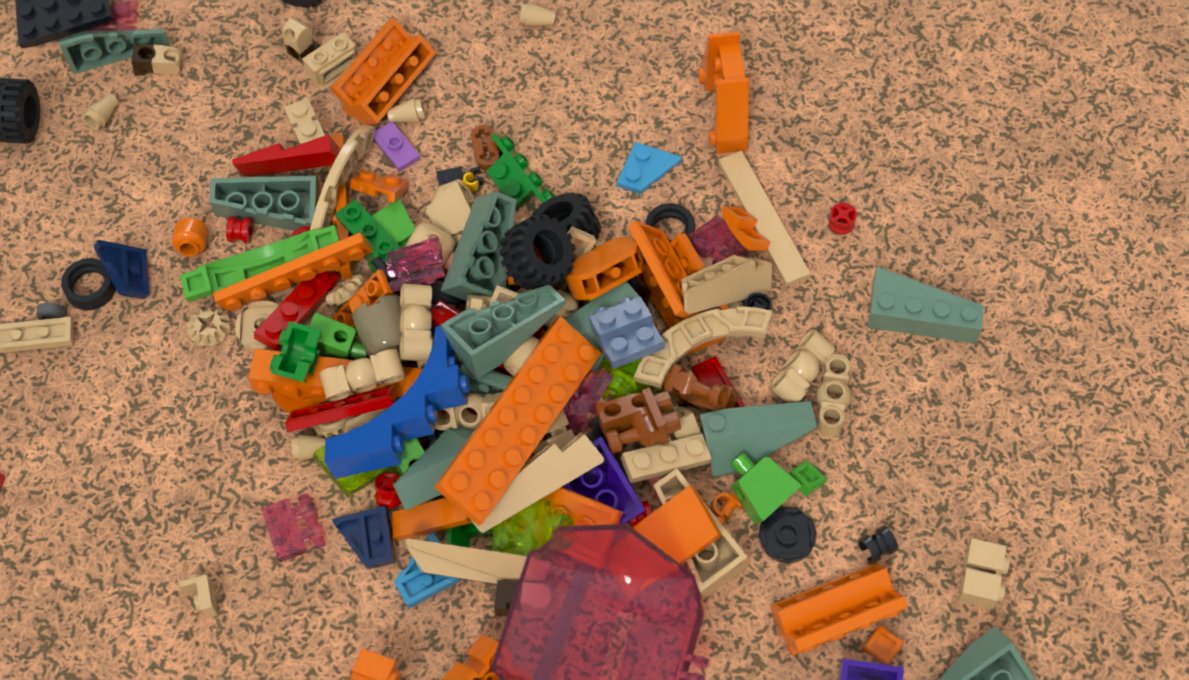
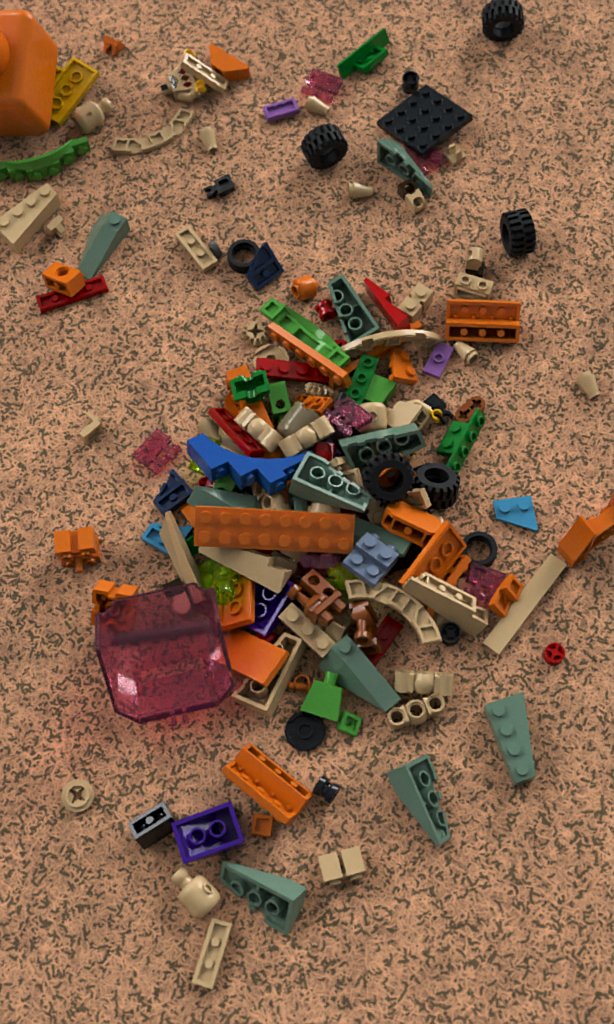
camera: 65 degrees right, 5 degrees up
none -> sand green wedge [387,753,451,846]

